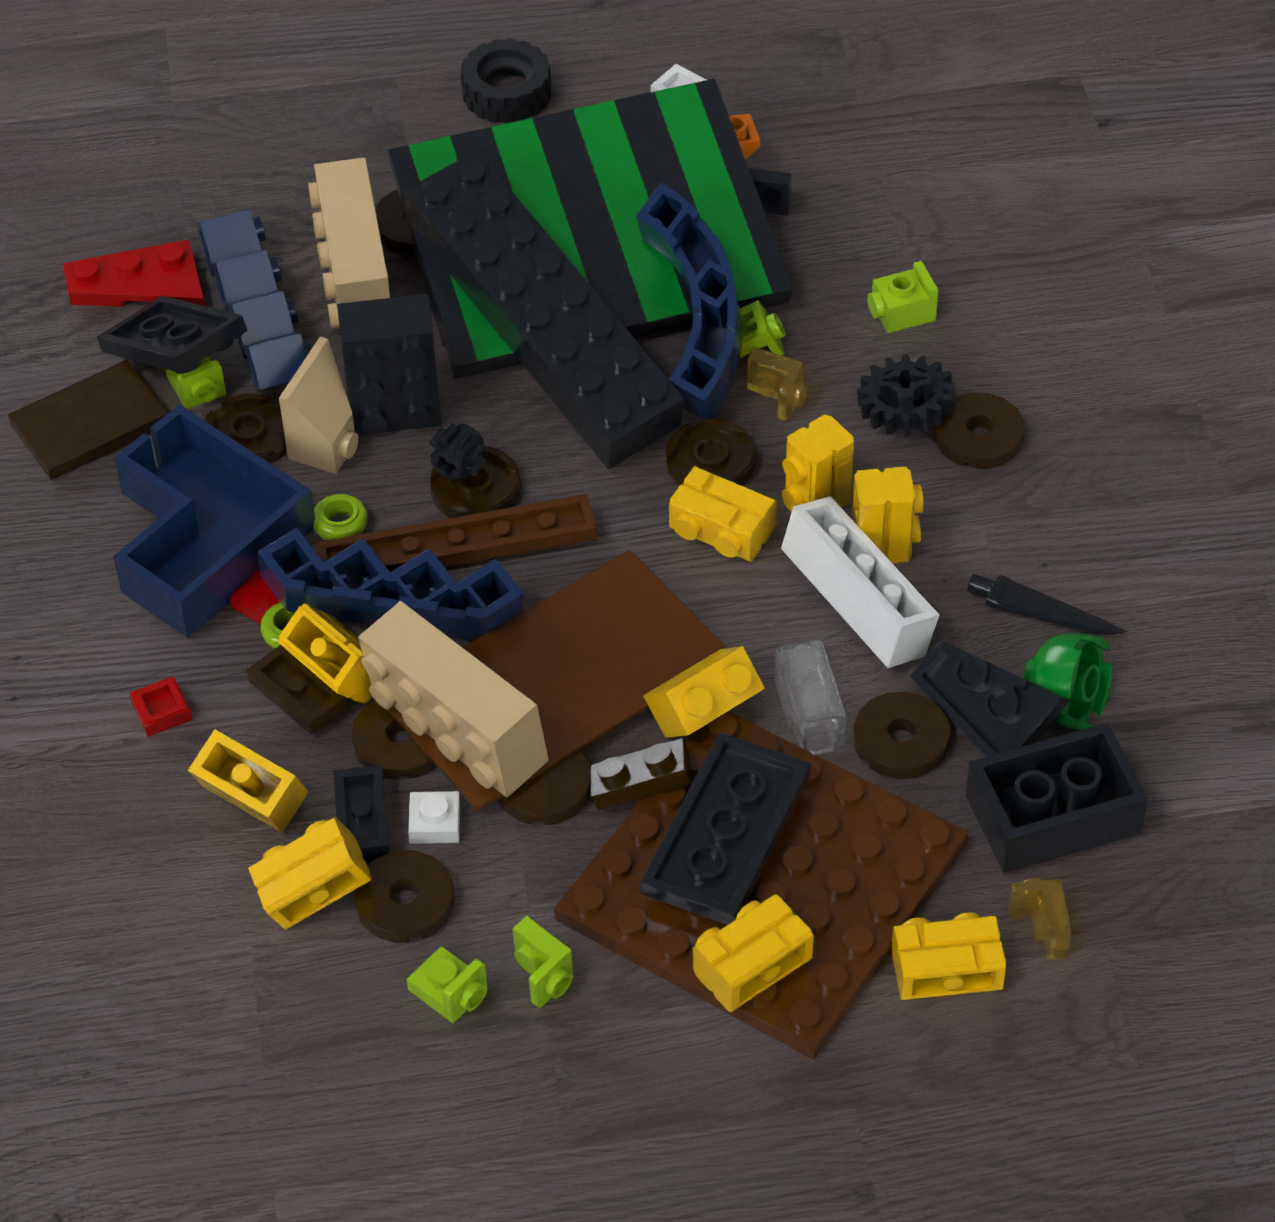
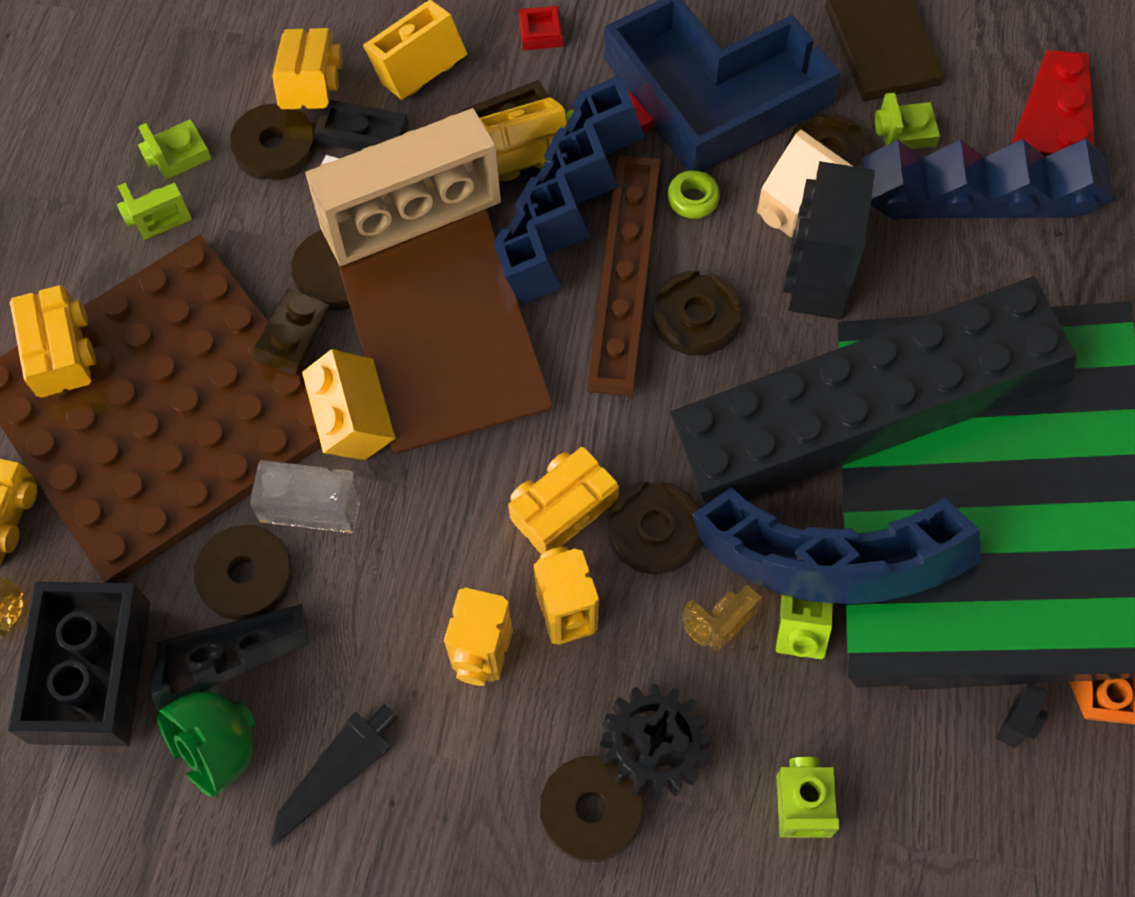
camera: 110 degrees right, 15 degrees up
black plate [97,296,248,374] -> none
tan brick [308,157,390,330] -> none
black gear [429,423,487,480] -> none
black plate [640,732,811,925] -> none
white brick [781,496,939,668] -> none

